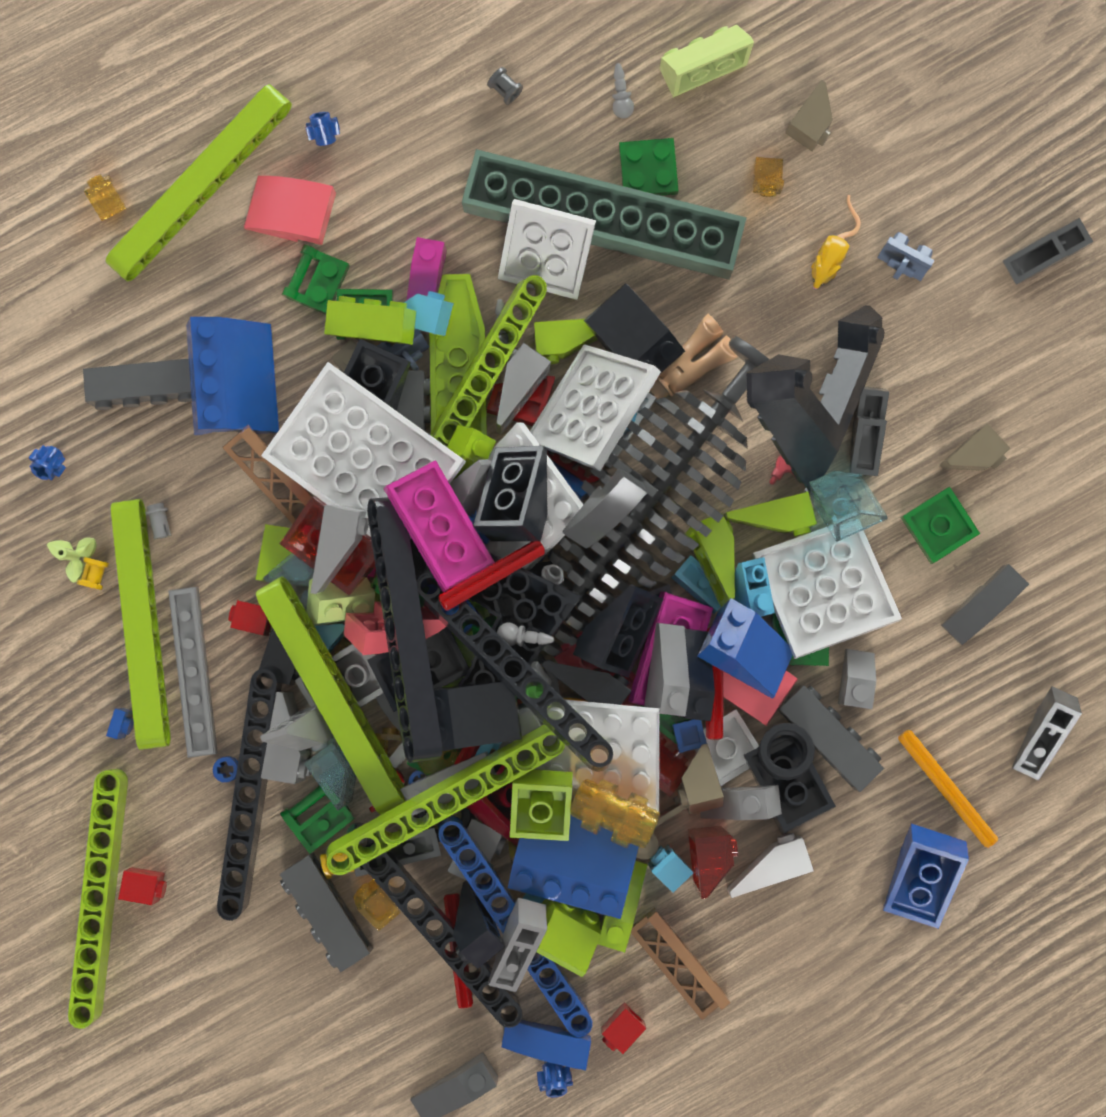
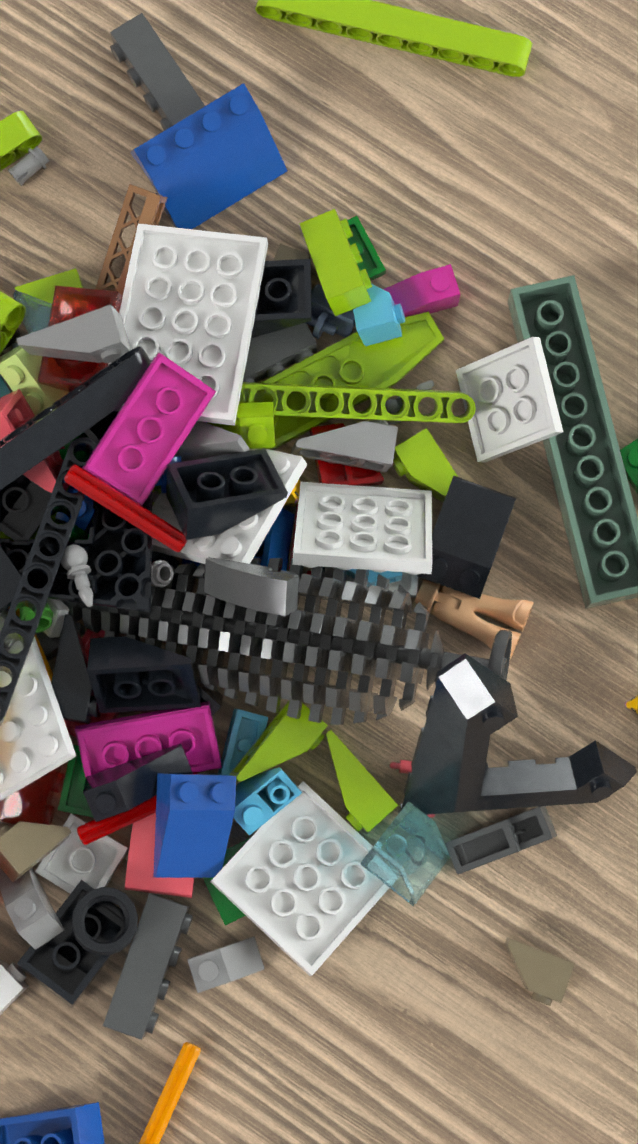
camera: 60 degrees right, 5 degrees down
blue gear [29,445,66,480] -> none
coral slope [244,176,336,245] -> none
green plate [282,244,350,315] -> none
blue gear [305,112,340,146] -> none
light grey slope [644,623,690,716] -> none
blue plate [672,719,707,753] -> none
green plate [900,487,981,564] -> none
dark grey slope [941,564,1029,645] -> none

